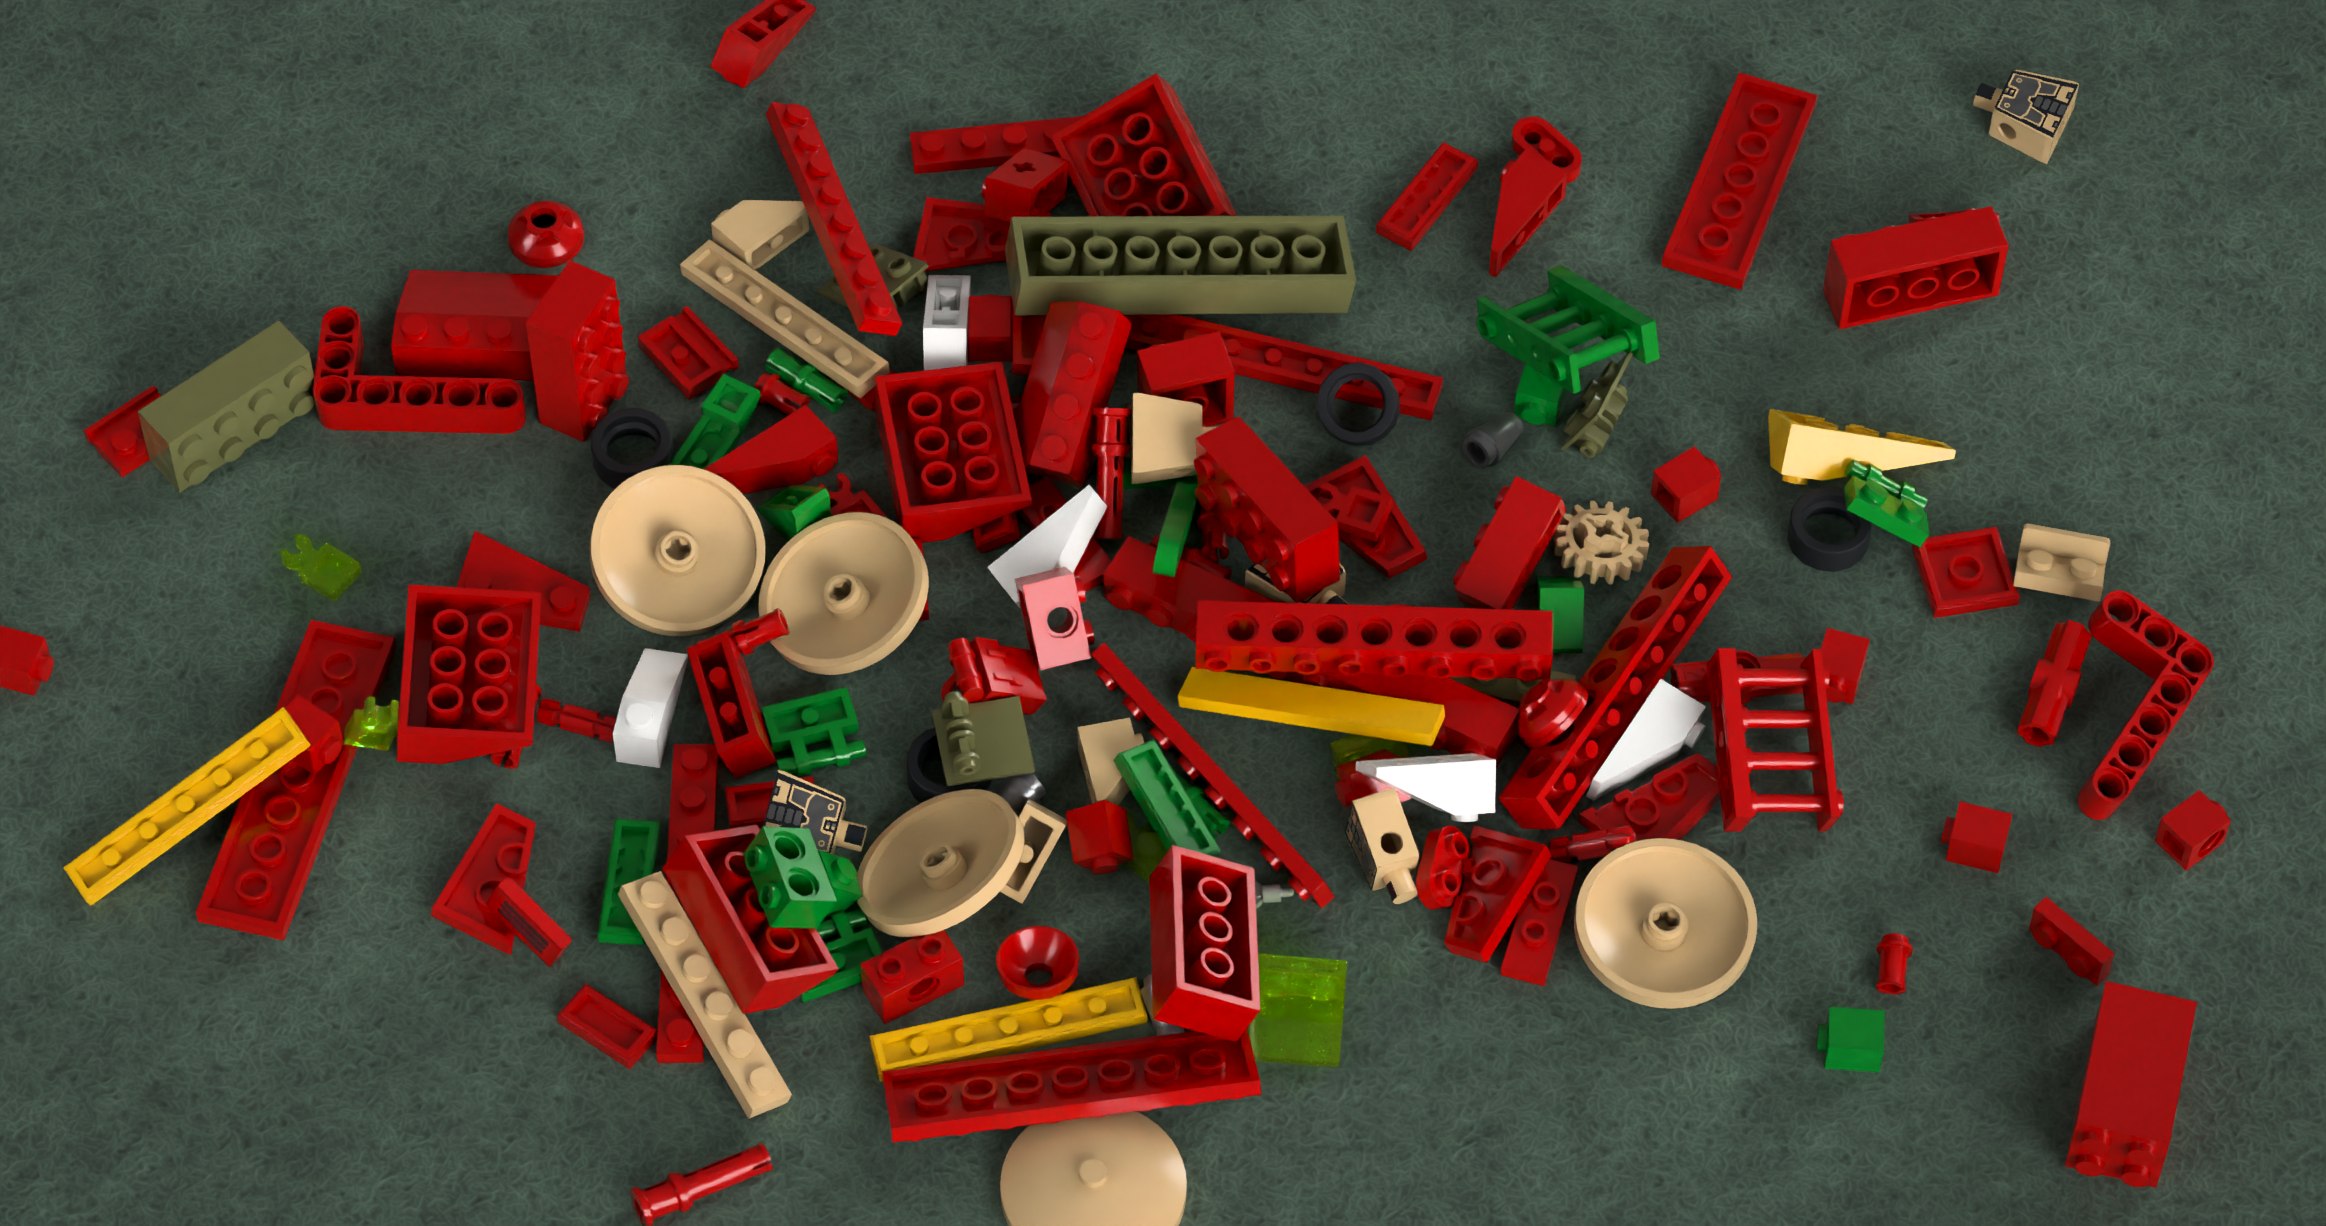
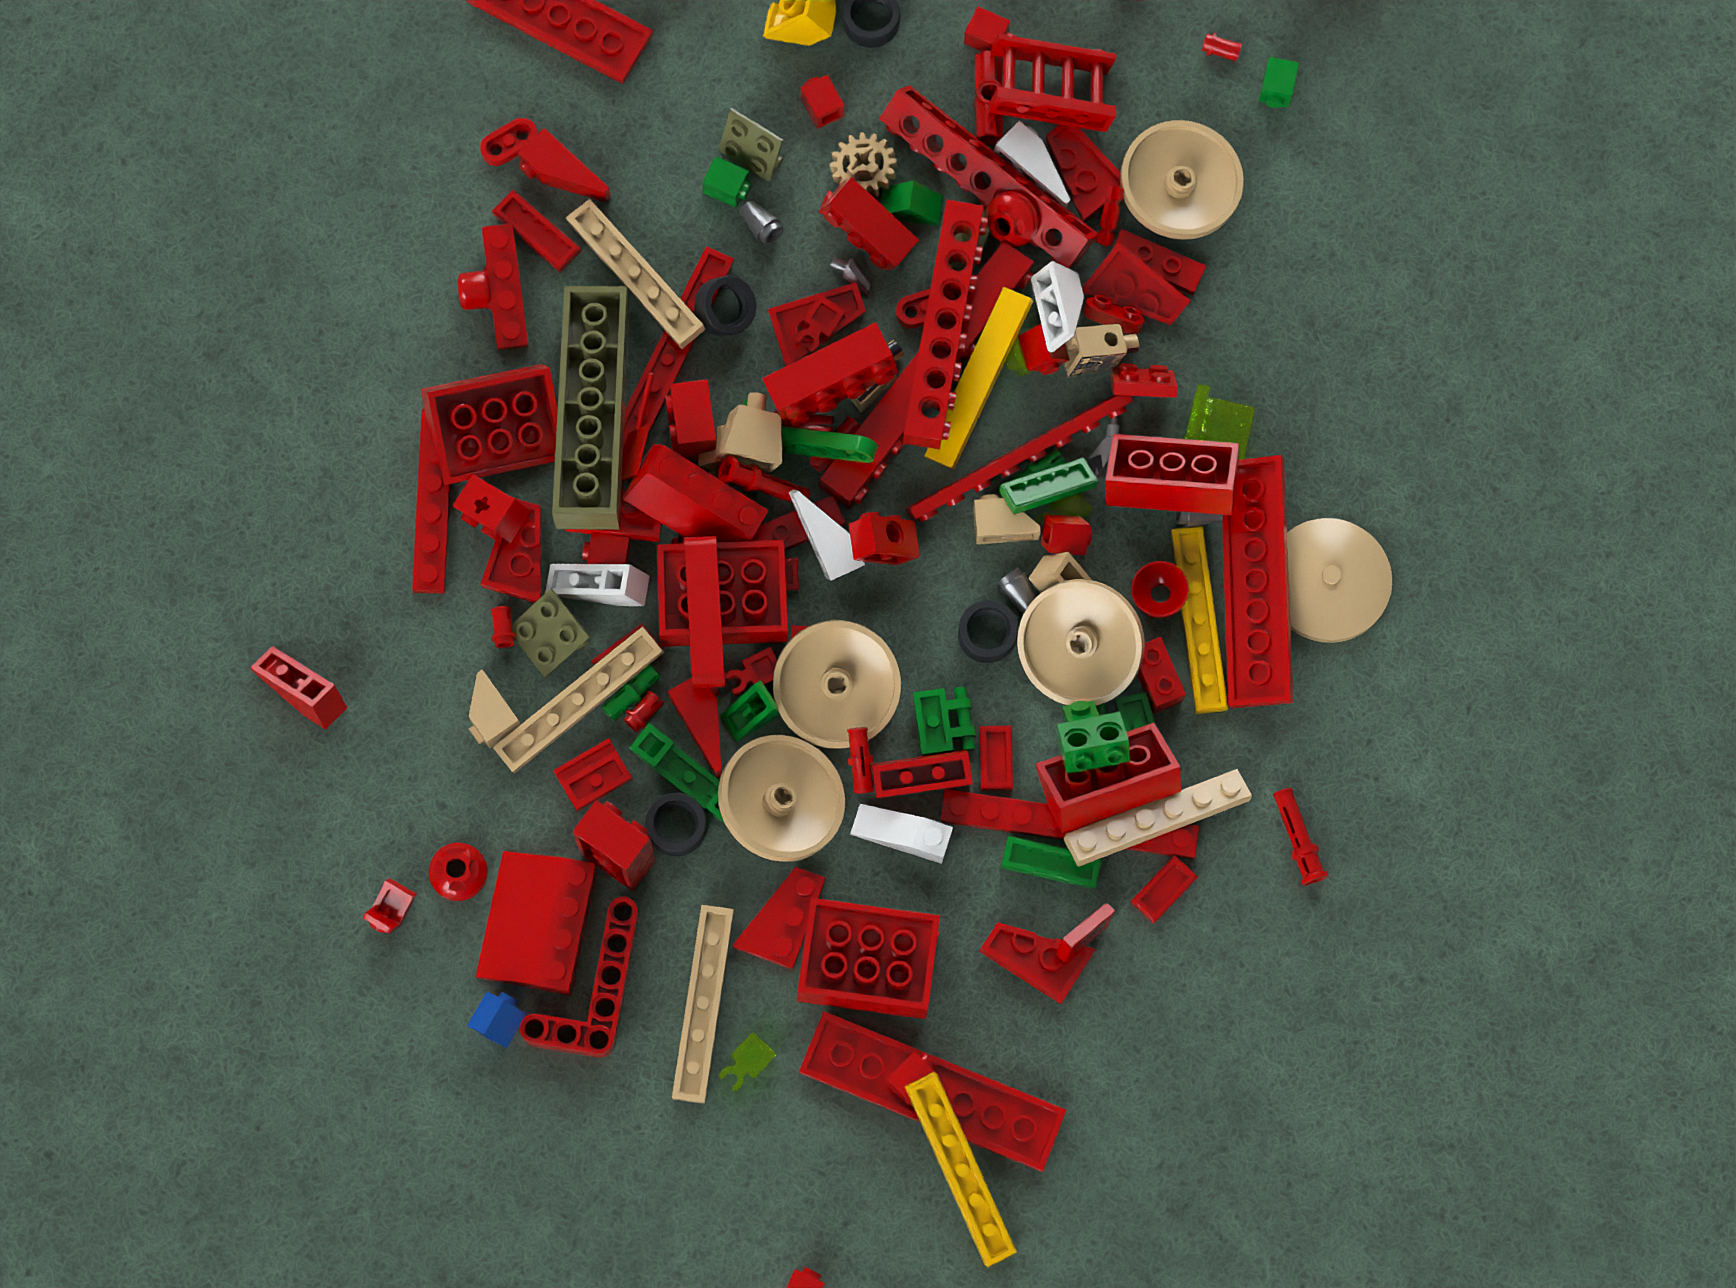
camera: 85 degrees left, 20 degrees up
red plate [84,385,161,478] -> none
olive brick [138,320,315,493] -> none
clear neon green plate [344,696,399,751] -> none
red axle [537,698,617,743] -> none
torso [763,770,867,854] -> none
red plate [765,102,903,336] -> none
olive hinge [932,692,1035,786] -> none
red piece [941,637,1047,715] -> none
green fence [1476,265,1660,394] -> none
none -> red bracket [363,878,417,934]
none -> red plate [457,223,528,351]
none -> blue brick [467,992,526,1048]
none -> red pin [491,606,517,648]
none -> tan plate [566,199,706,349]
none -> red piece [622,373,654,482]
none -> tan plate [672,905,734,1104]
none -> red beam [684,536,725,689]
none -> flat silver bar [830,257,871,296]
none -> red plate [1110,363,1178,398]

